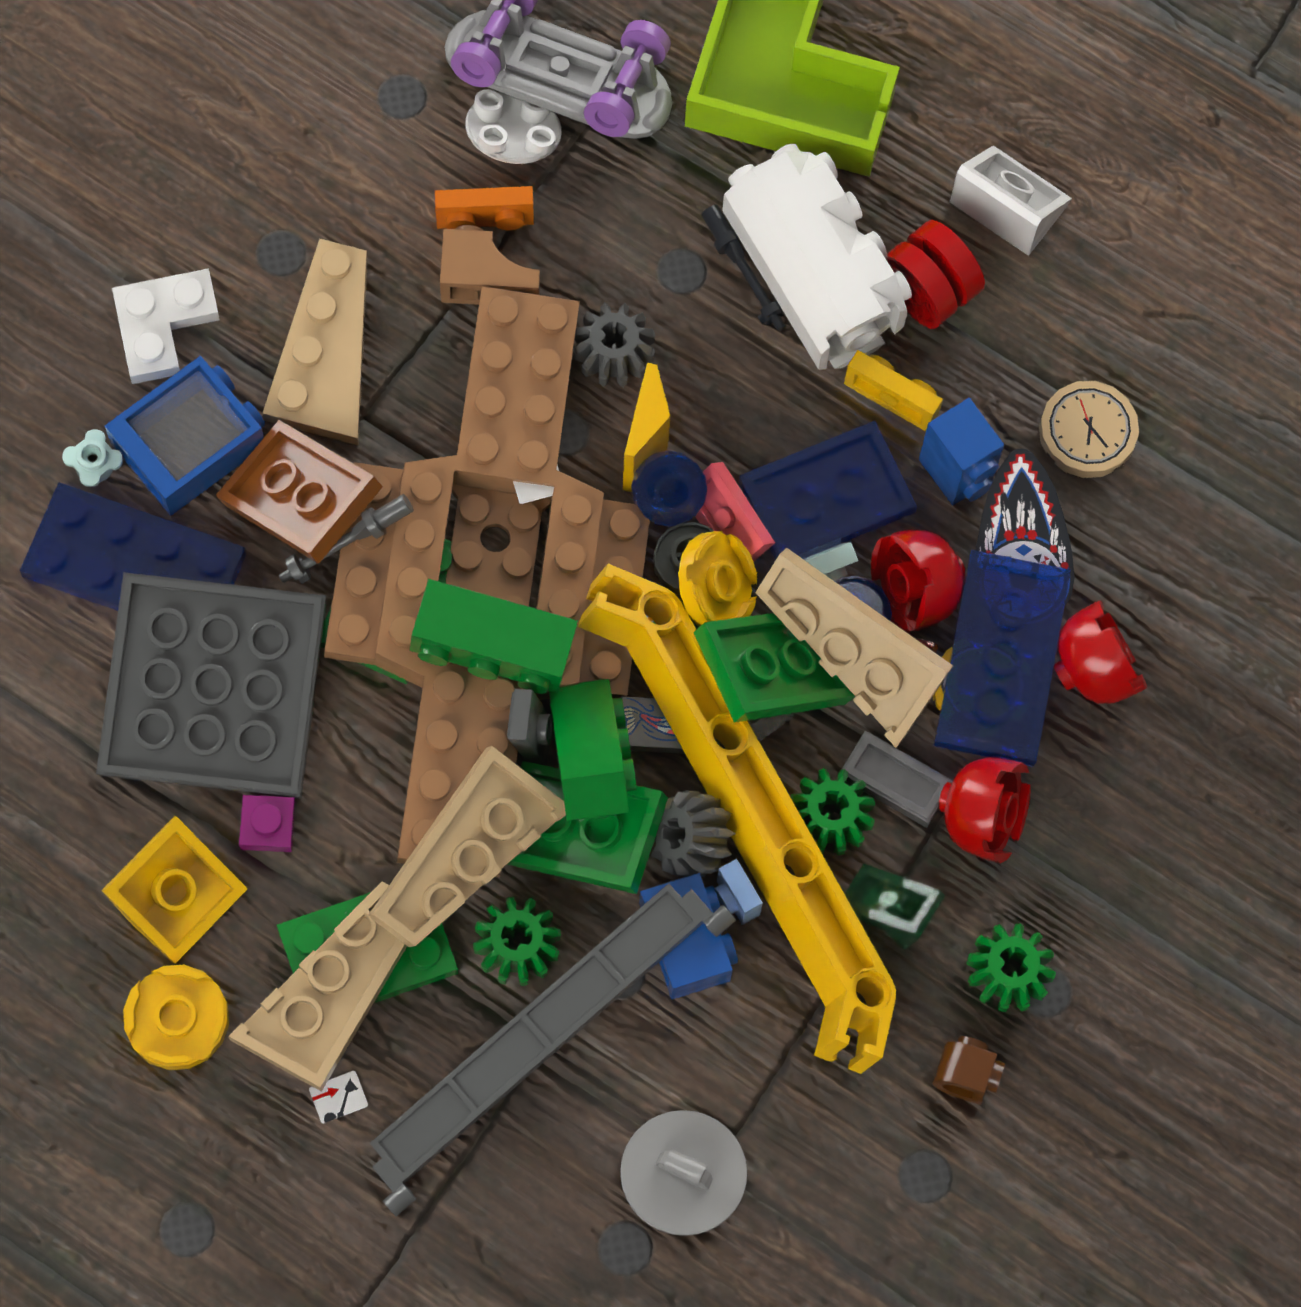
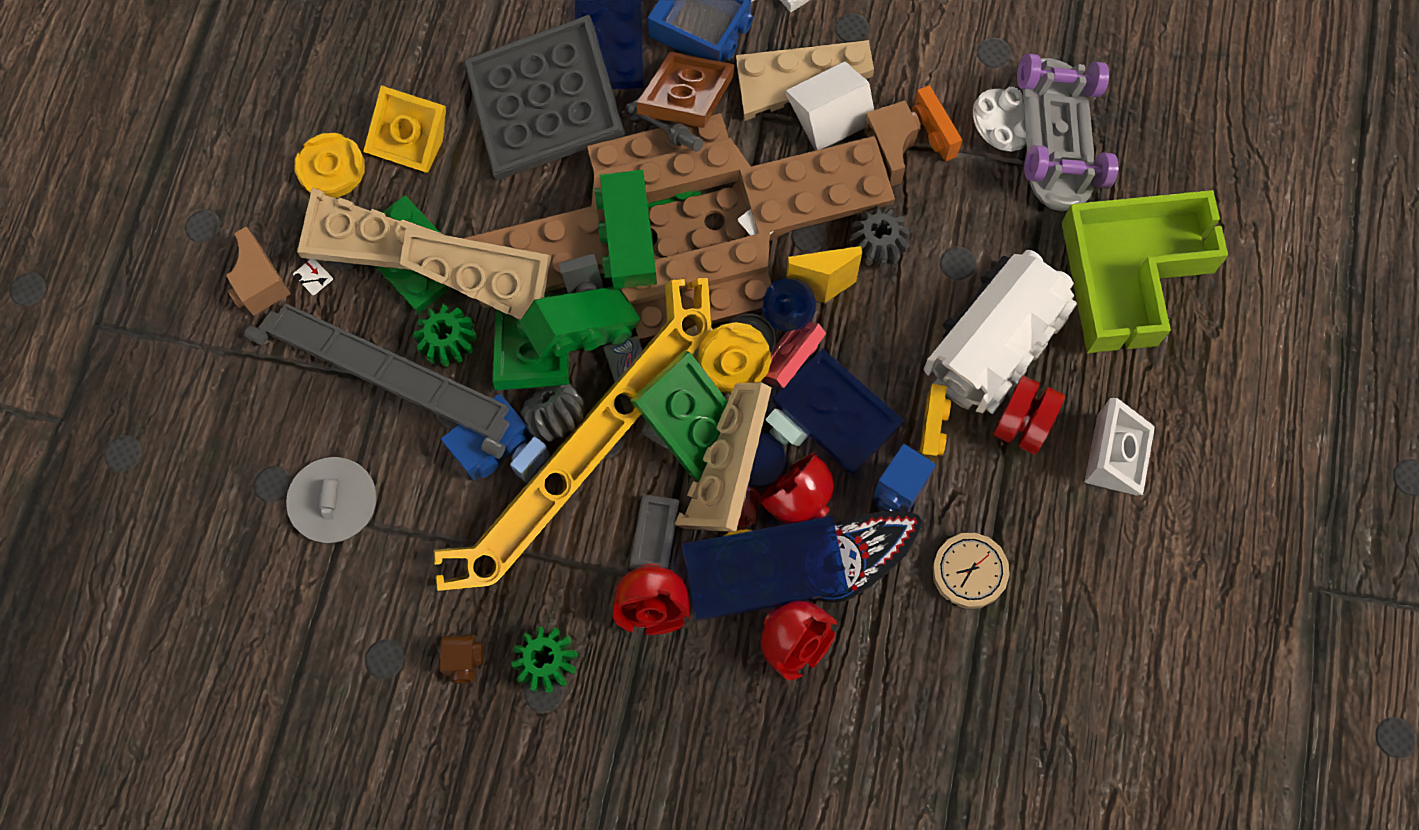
camera: 75 degrees right, 0 degrees up
magenta plate [239,795,296,852] -> none
green gear [790,768,875,856] -> none
clear green slope [845,863,945,950] -> none
none -> medium nougat arch [226,226,290,316]
none -> white slope [785,61,874,151]

